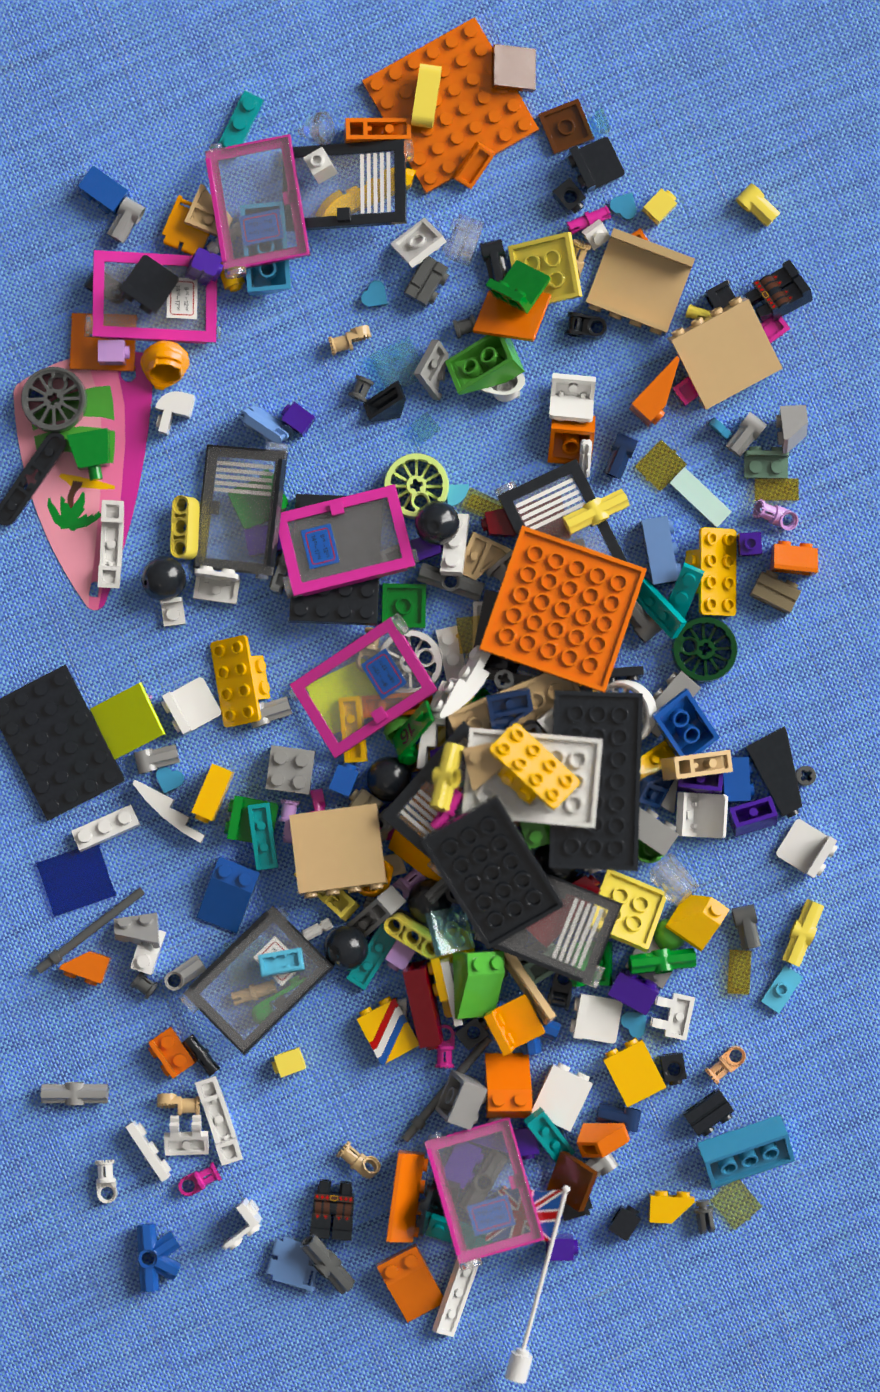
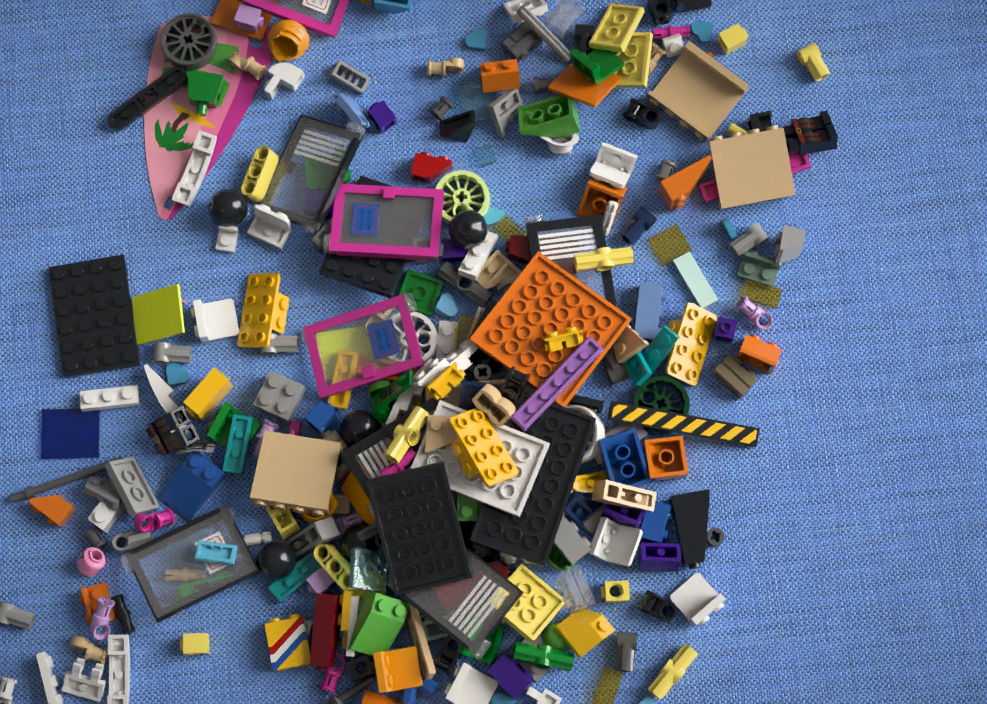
camera: 20 degrees right, 10 degrees down
none -> bright pink head [76,547,106,576]
none -> lavender connector [89,597,115,640]
none -> light grey plate [104,457,160,516]
none -> dark pink connector [134,508,175,533]
none -> black hips [146,406,200,456]
none -> sticker [176,441,216,454]
none -> tan connector [228,52,267,80]
none -> light grey slope [328,59,371,95]
none -> red slope [410,152,453,183]
none -> yellow hinge [427,362,466,400]
none -> dark azure tile [433,293,458,318]
none -> tan brick [472,384,516,426]
none -> orange slope [479,59,520,93]
none -> black piece [500,366,531,404]
none -> medium lavender tile [510,336,604,432]
none -> light grey axle [517,6,571,62]
none -> yellow hinge [541,326,584,352]
none -> light yellow tile [589,3,645,53]
none -> light yellow brick [601,580,630,603]
none -> tile [607,401,760,447]
none -> tan wing [612,324,649,363]
none -> black piece [638,590,677,622]
none -> orange slope [644,436,689,480]
none -> light grey bush [655,160,678,182]

